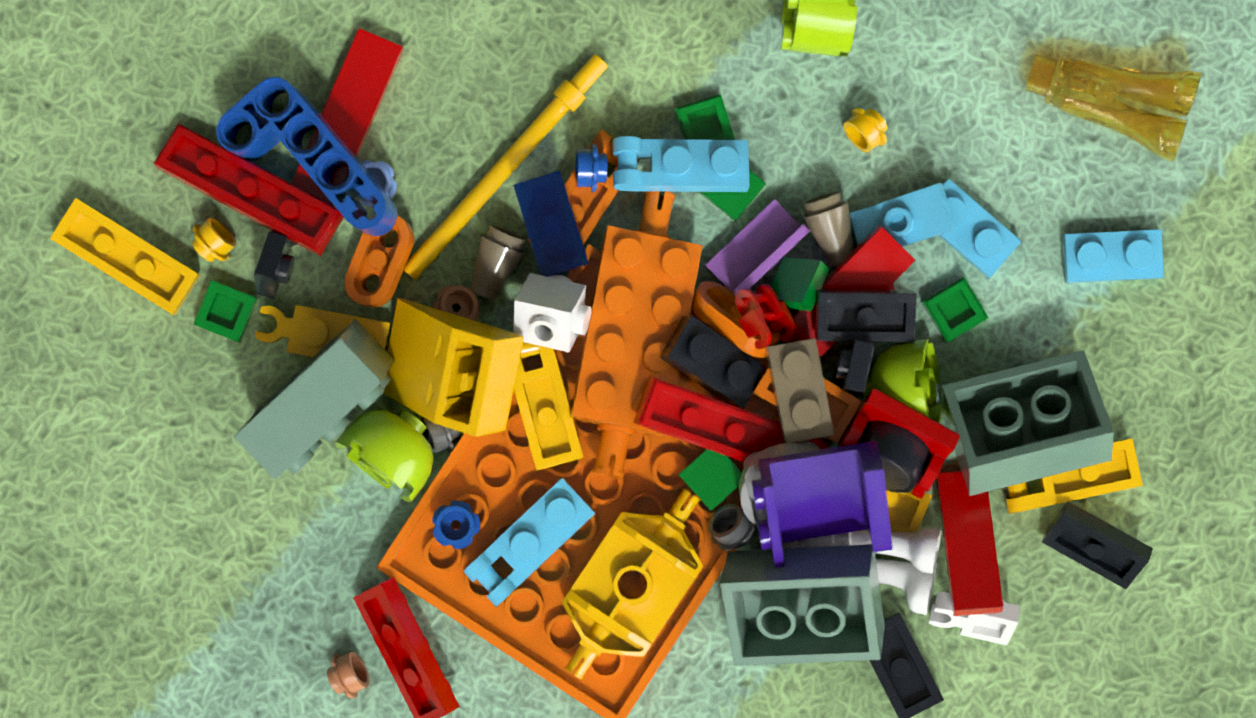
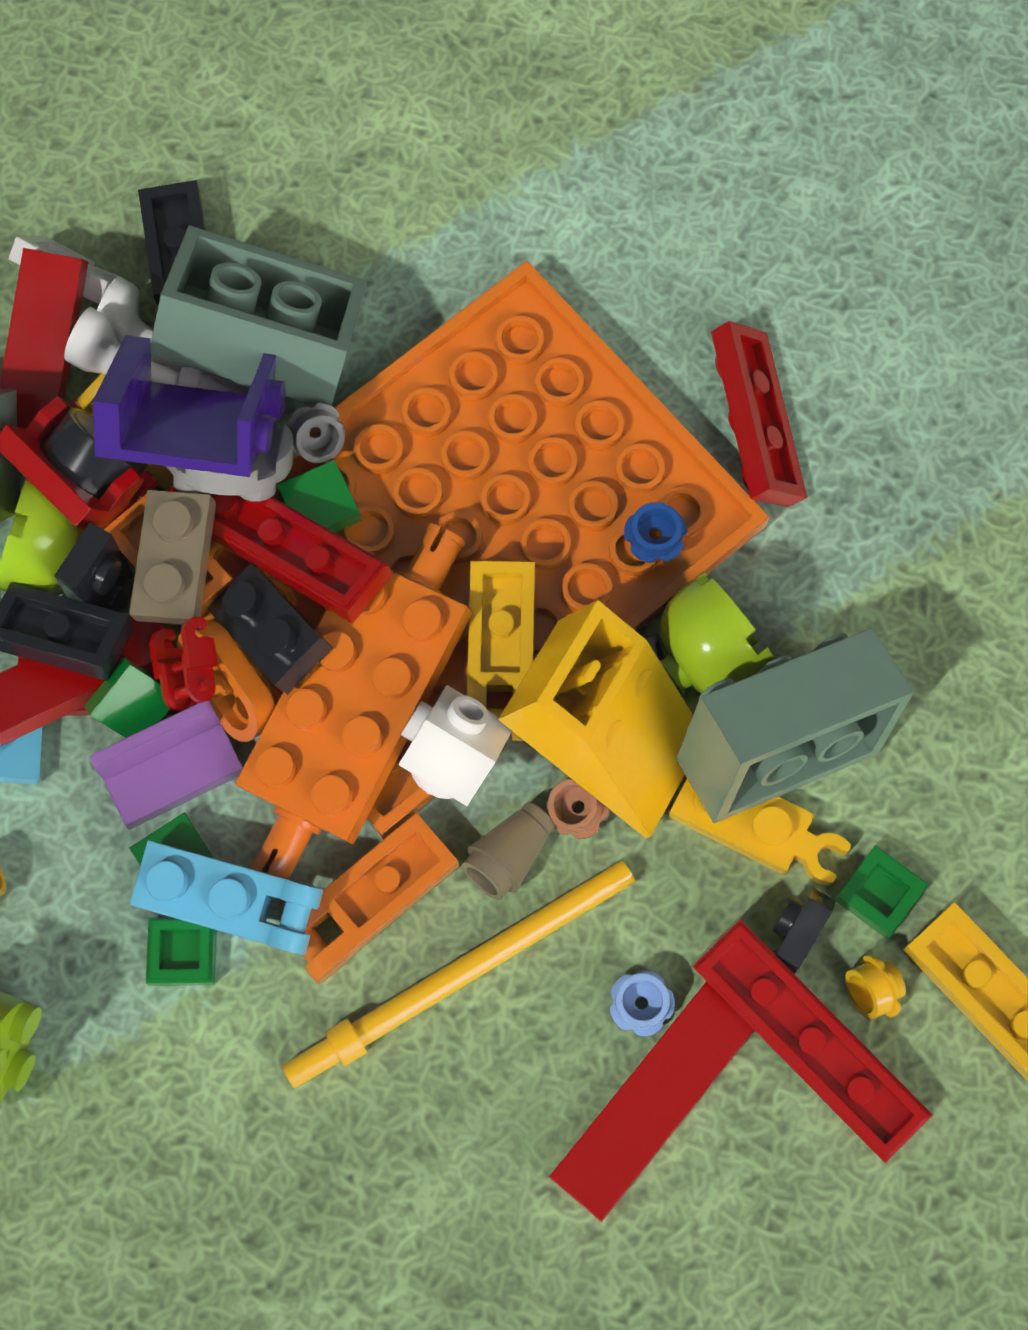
camera: 165 degrees left, 15 degrees down
blue beam [216,77,398,236] -> none
nougat plate [327,651,370,698] -> none
orange plate [344,216,415,308] -> none
medium azure plate [463,478,595,607] -> none
clear blue plate [513,170,589,277] -> none
yellow plate [562,488,703,679] -> none
blue plate [575,144,607,192] -> none
dark tan cone [802,191,854,266] -> none

